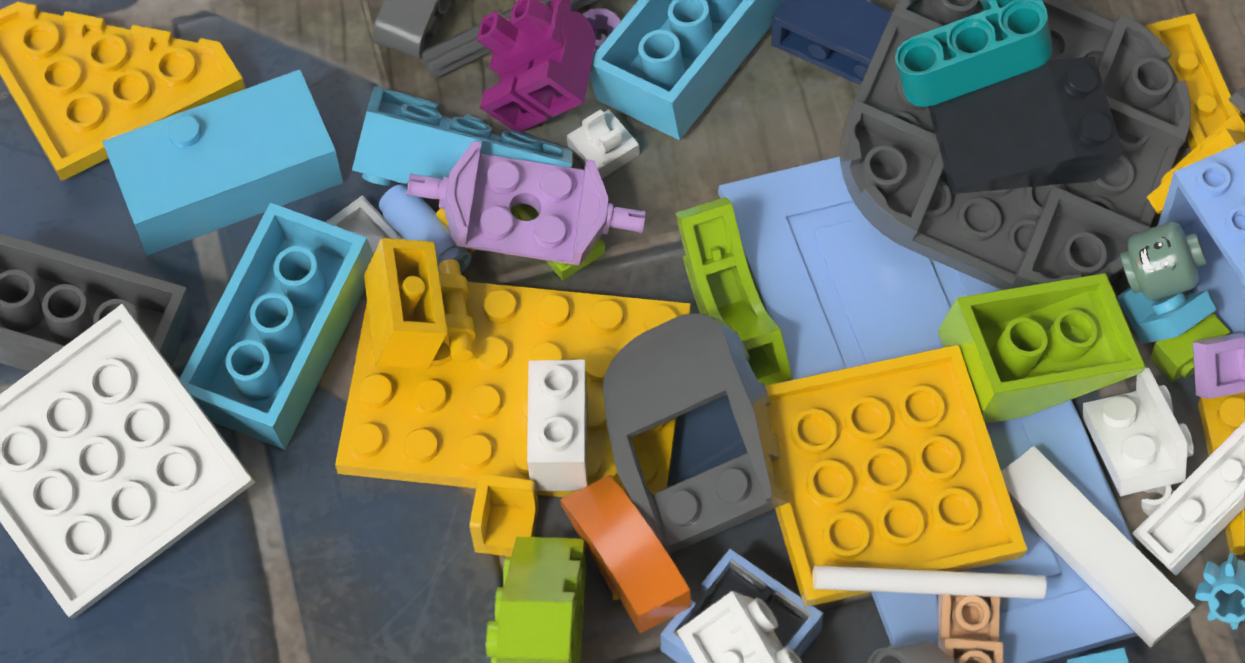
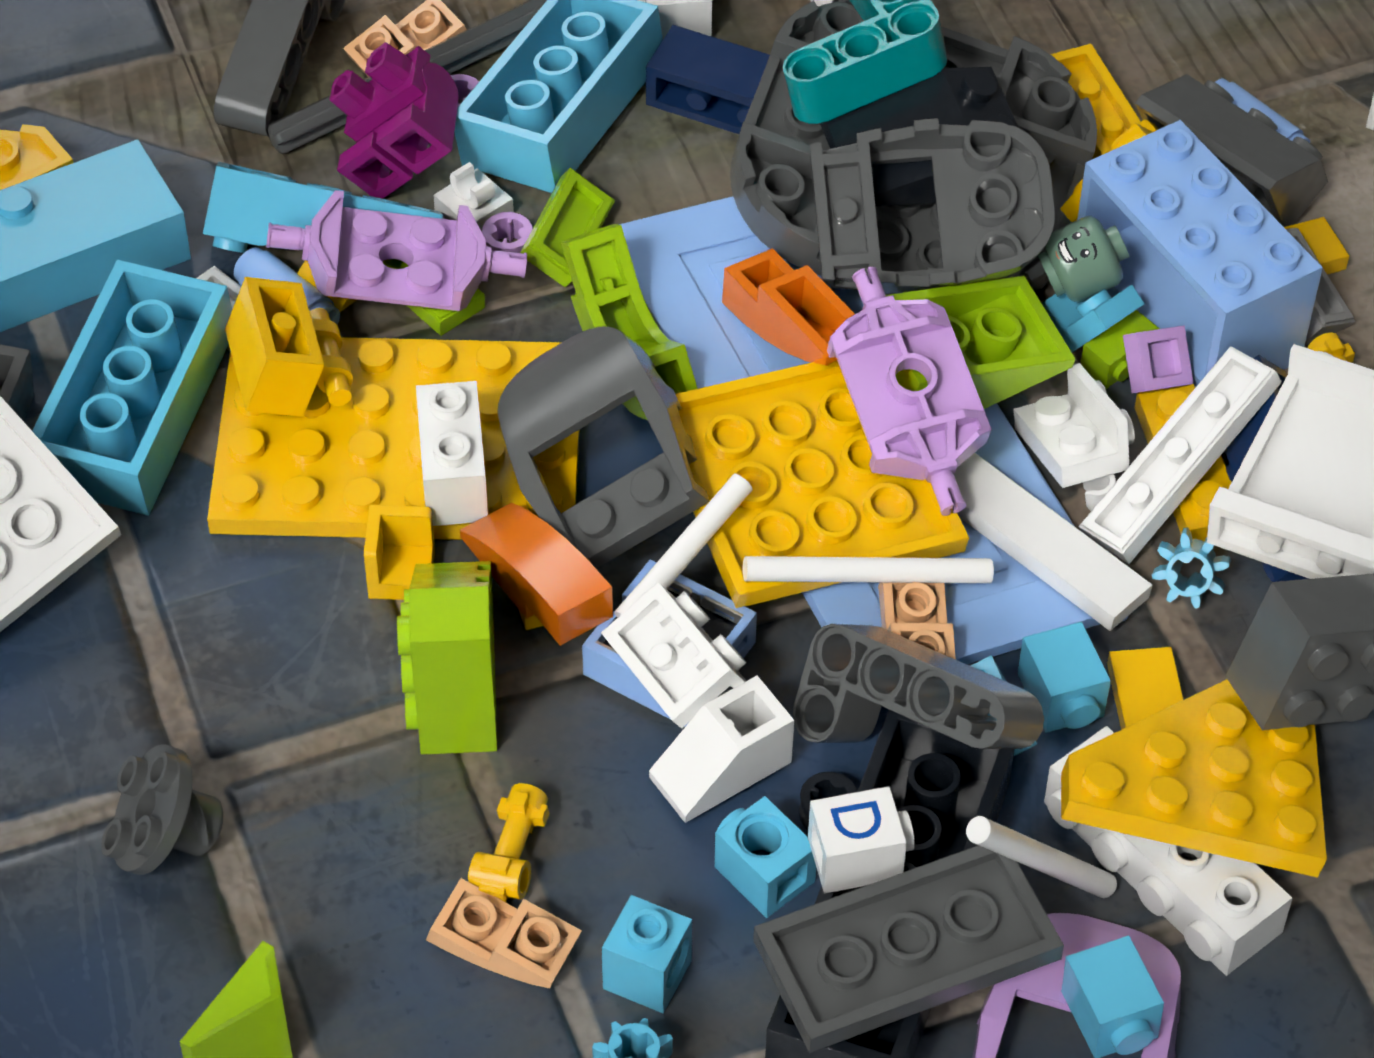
camera: 10 degrees left, 10 degrees down
none -> lavender bush [482,212,532,262]
none -> lime tile [520,168,615,287]
none -> white bar [614,473,753,618]
none -> orange slope [722,248,855,365]
none -> dark grey slope [810,118,1055,294]
none -> lavender plate [827,267,992,516]

